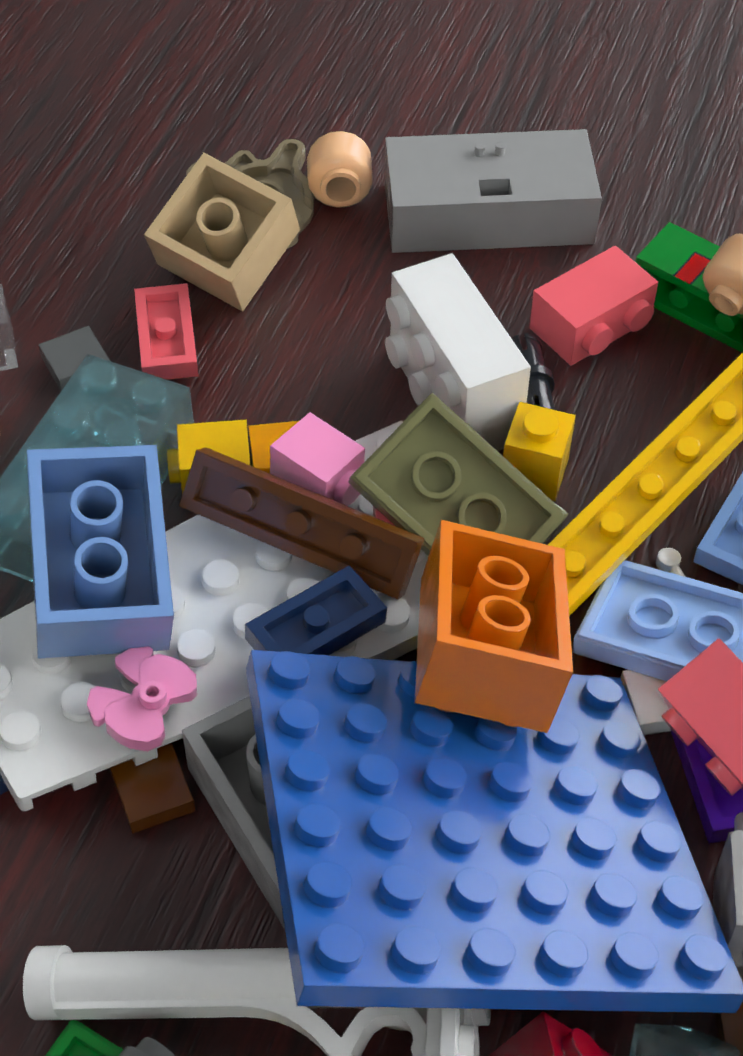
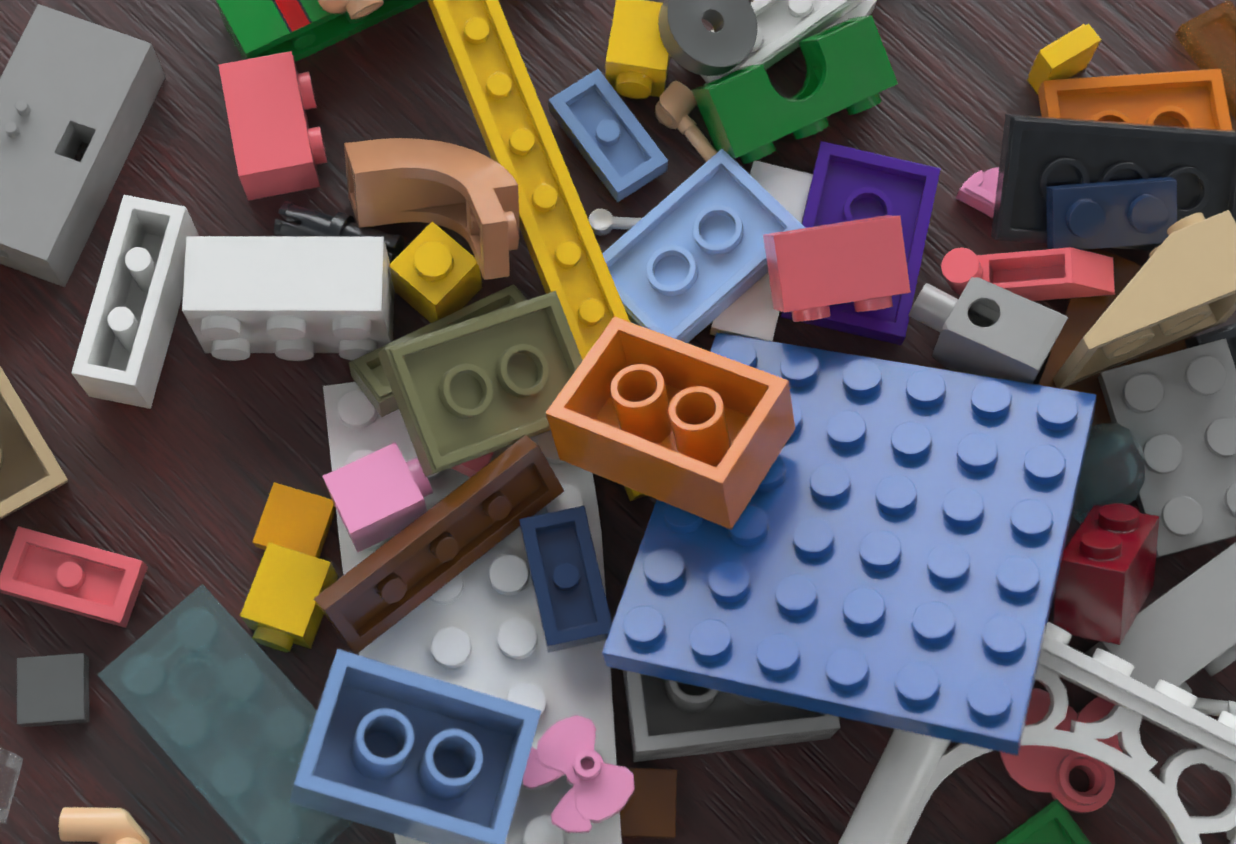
camera: 70 degrees left, 20 degrees up
none -> white brick [71,195,199,409]
none -> nougat arch [344,138,520,280]

